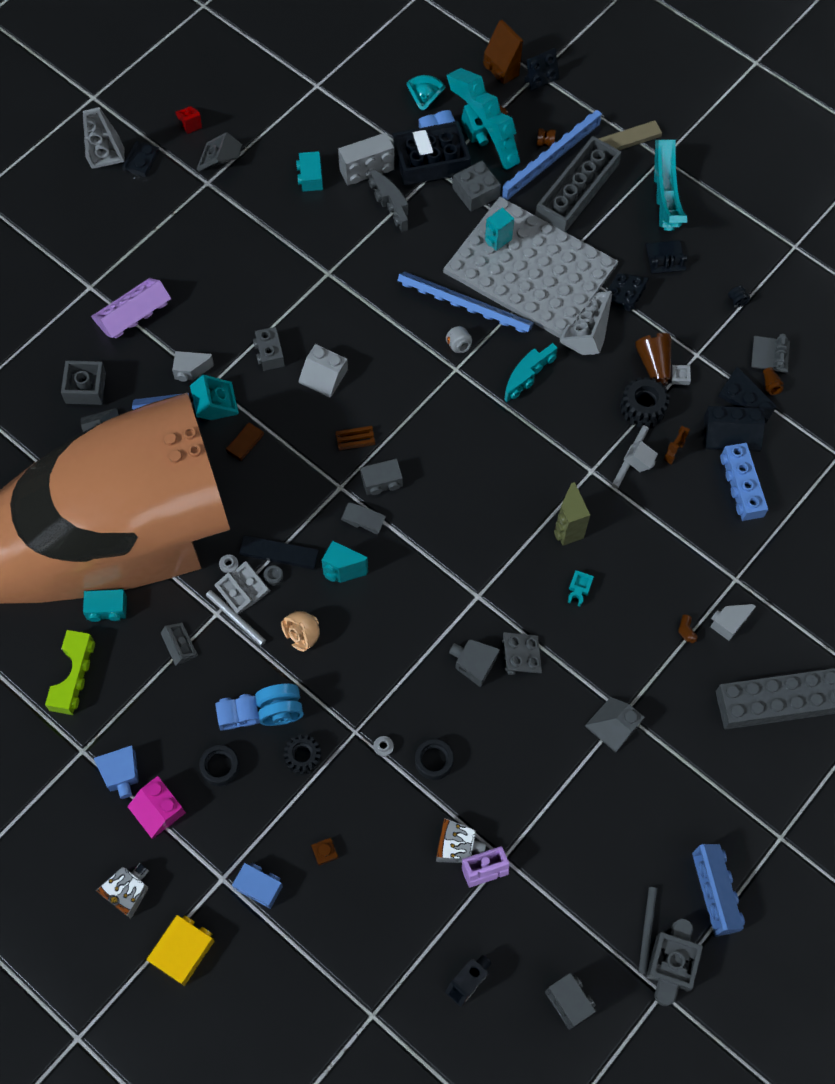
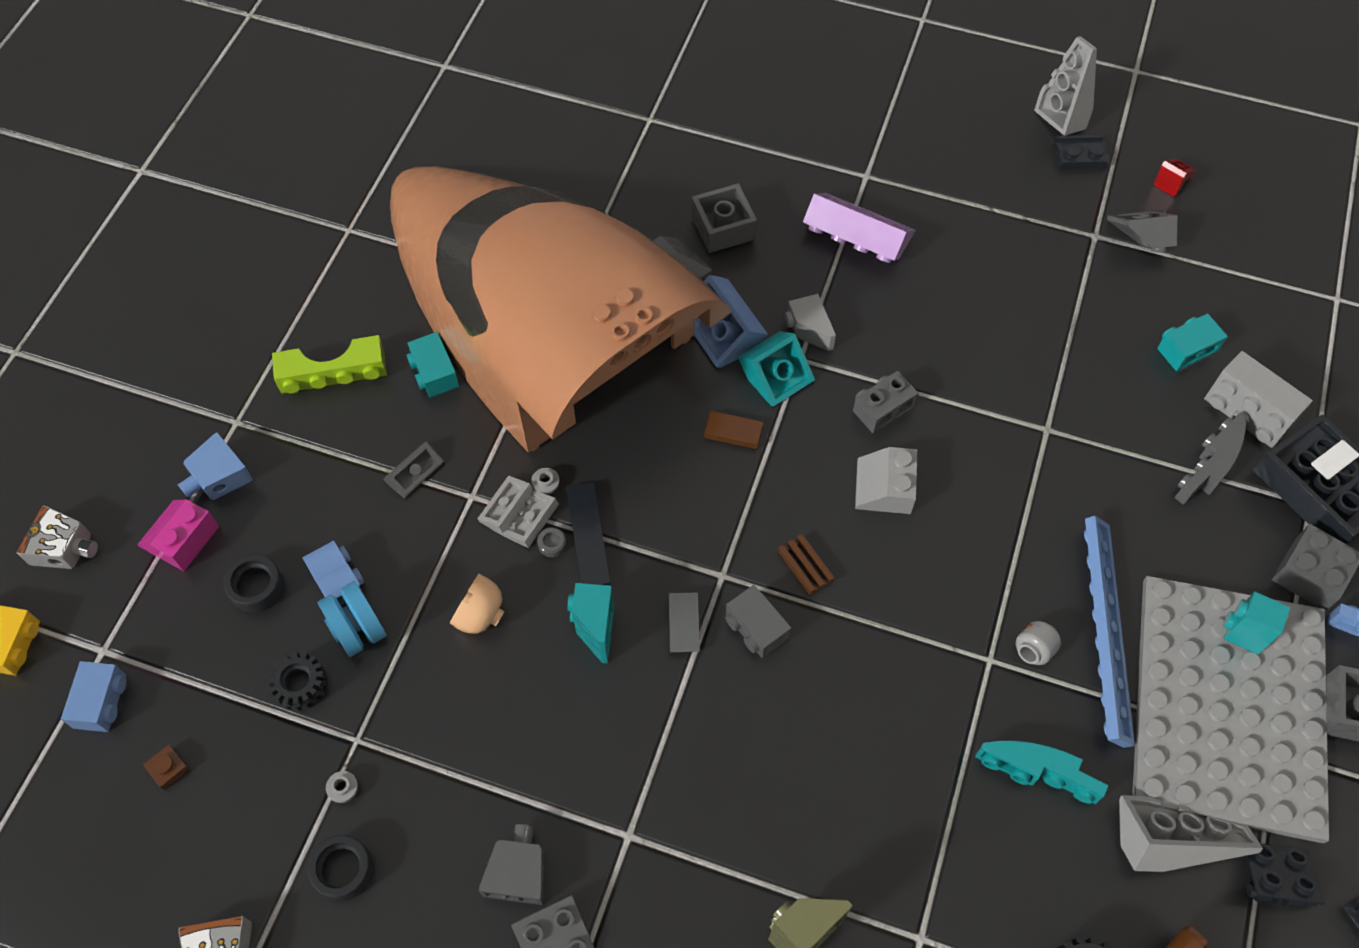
camera: 70 degrees right, 5 degrees down
light grey bar [206,590,266,646] -> none

